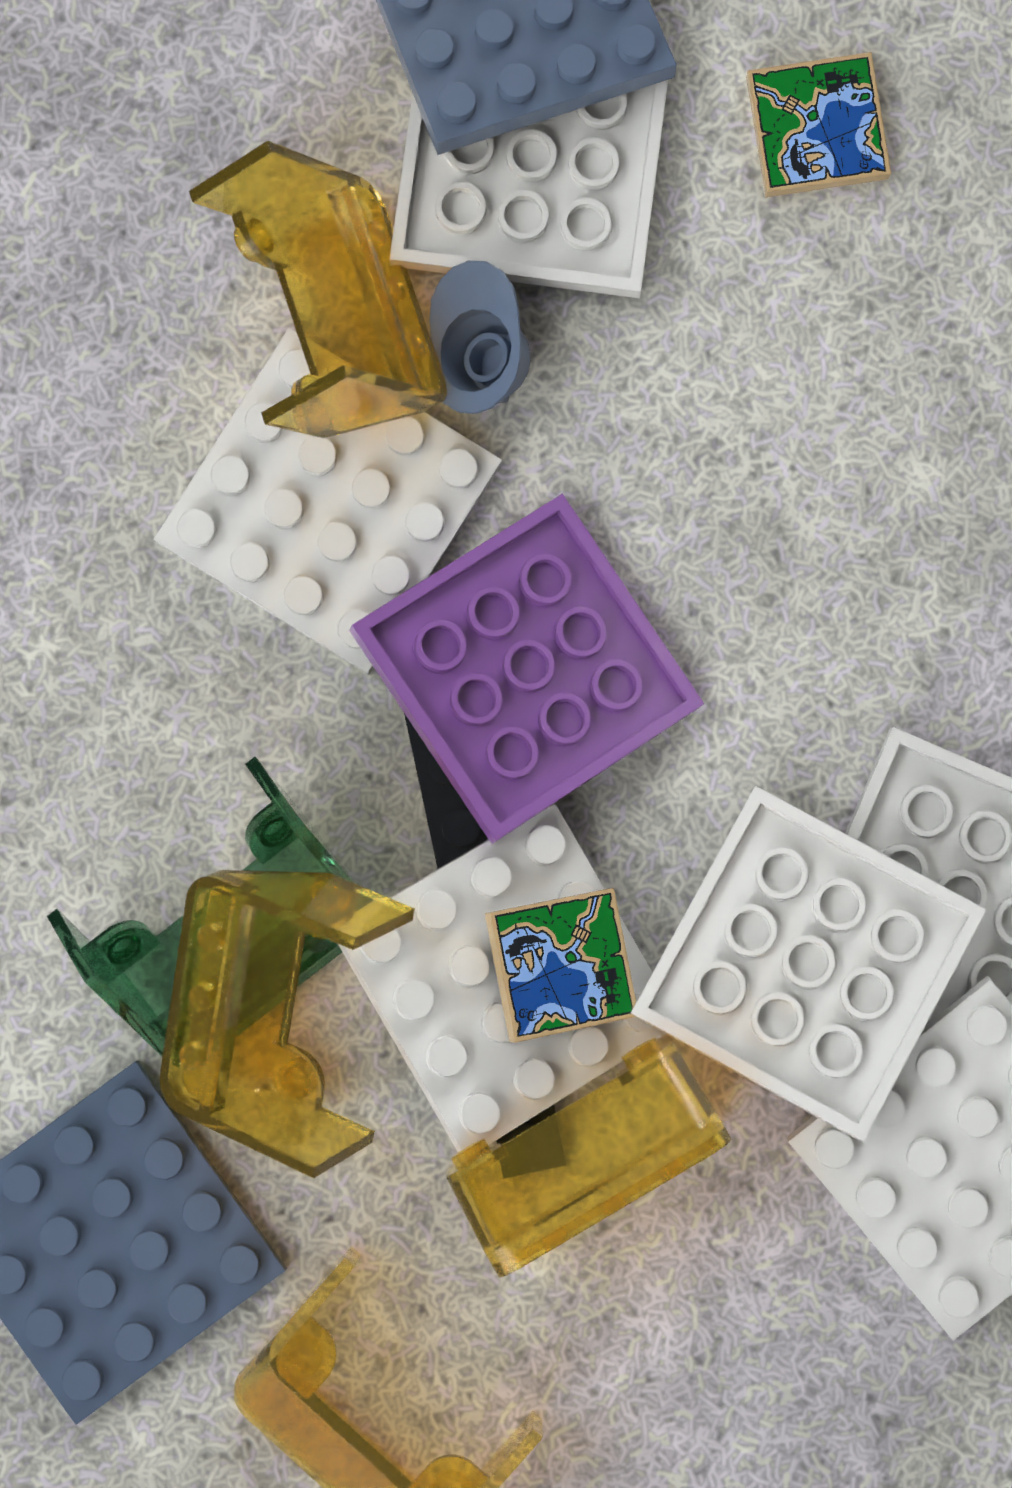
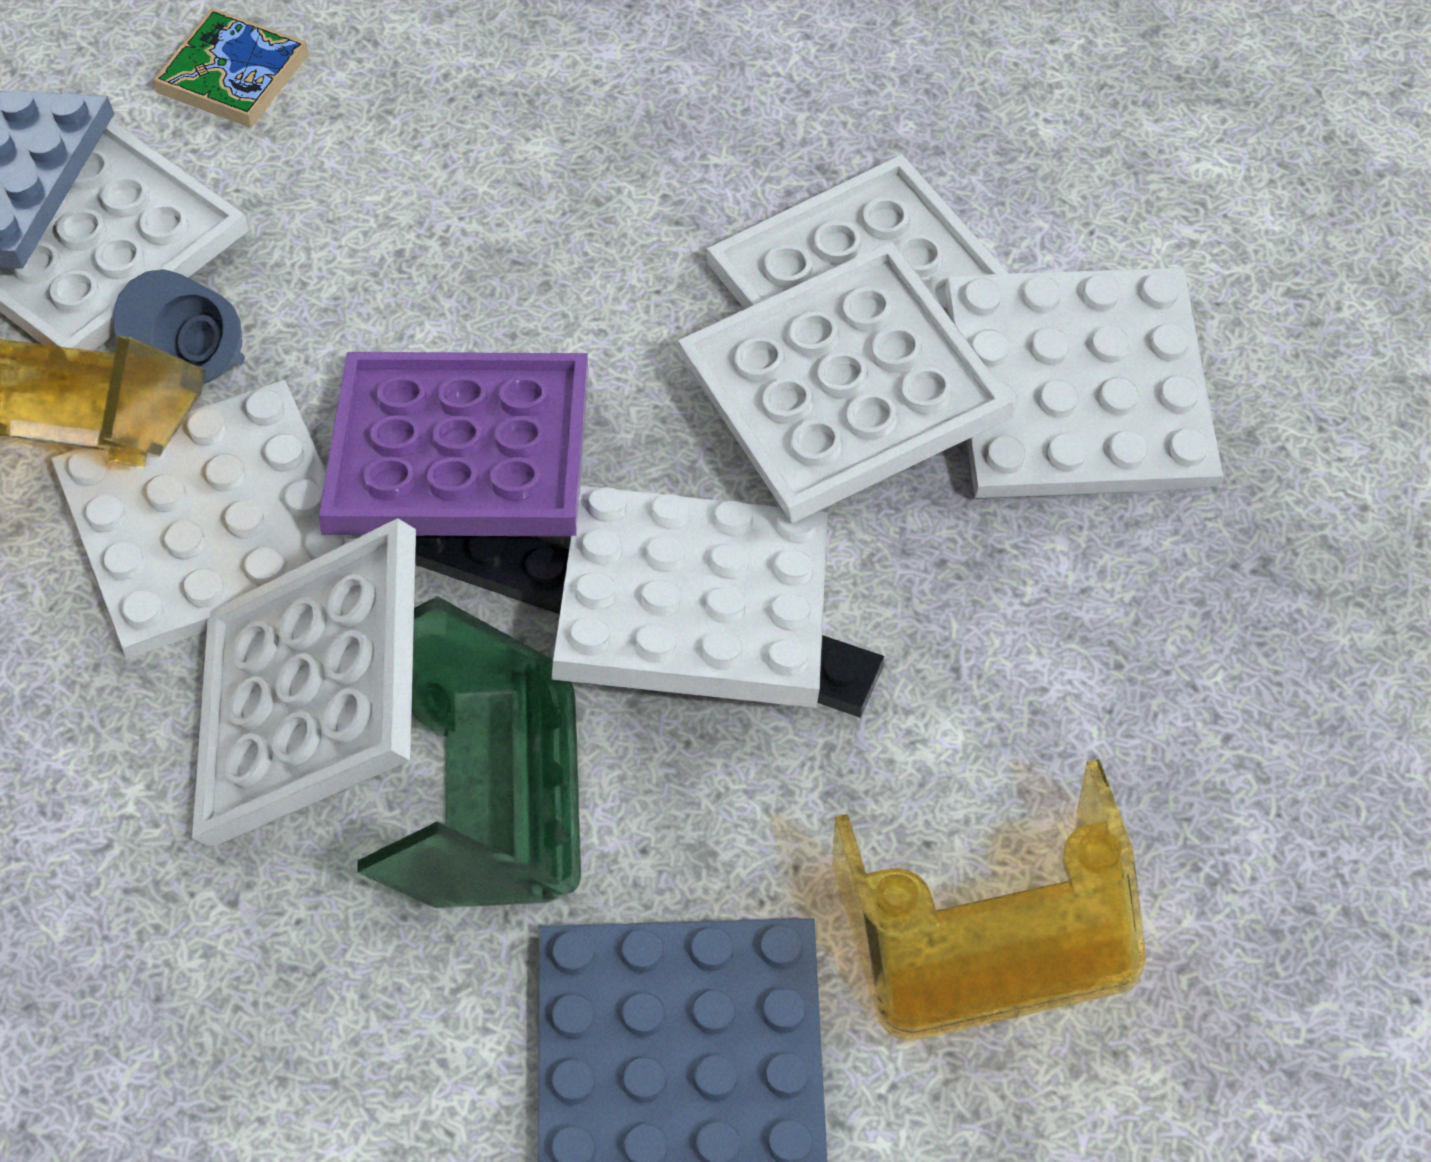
camera: 60 degrees left, 30 degrees down
clear yellow windscreen [160,870,415,1179] -> none
clear yellow windscreen [446,1037,732,1278] -> none
tile [485,888,636,1043] -> none
none -> white plate [192,518,416,846]

